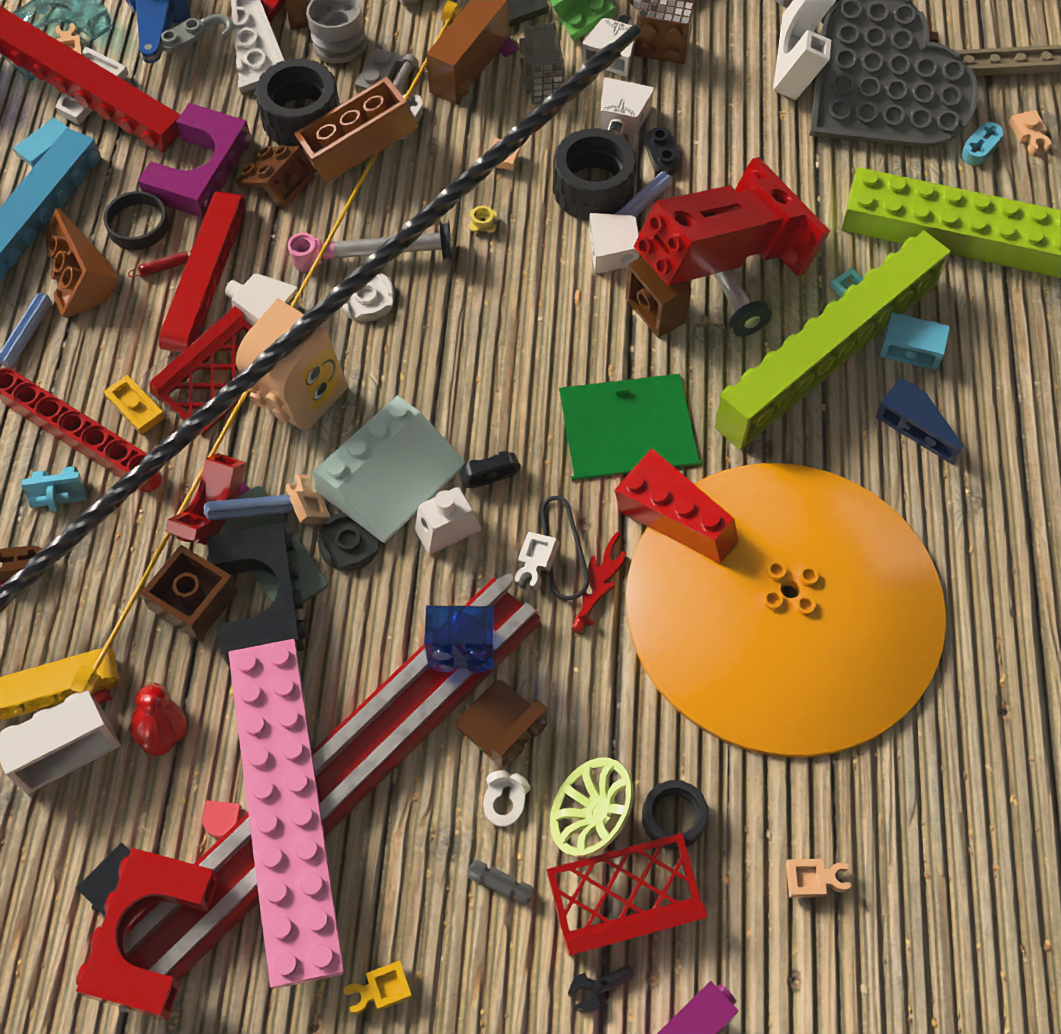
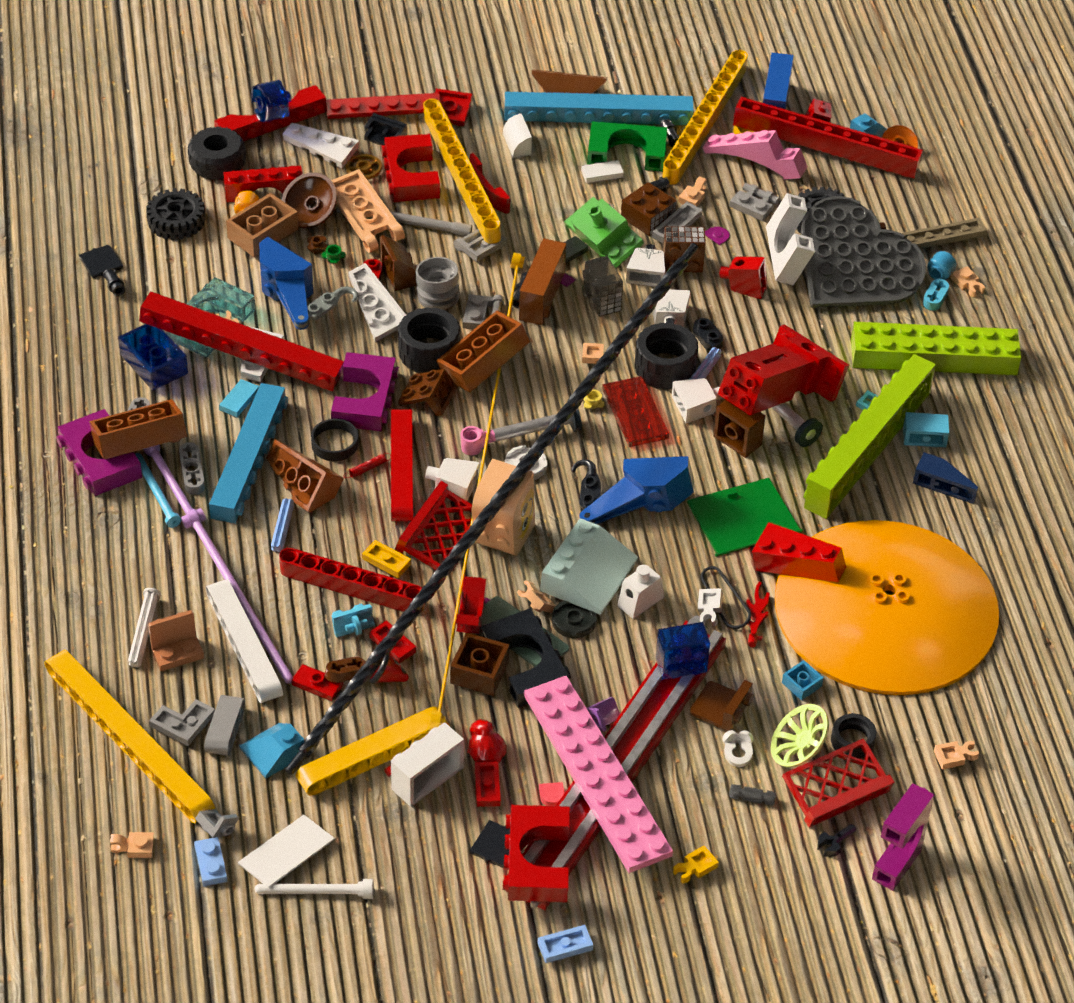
camera: 15 degrees left, 15 degrees down
light blue axle [204,495,294,520] -> none
black plate [459,451,521,488] -> none
none -> red plate [369,620,417,664]
none -> red hat [369,652,409,684]
none -> red plate [475,762,501,807]
none -> blue slope [571,456,695,524]
none -> medium lavender bracket [586,697,620,732]
none -> clear red tile [602,376,670,447]
none -> magenta piece [705,226,729,245]
none -> red torso [719,257,768,299]
none -> dark azure piece [782,660,824,701]
none -> dark azure head [927,251,957,280]

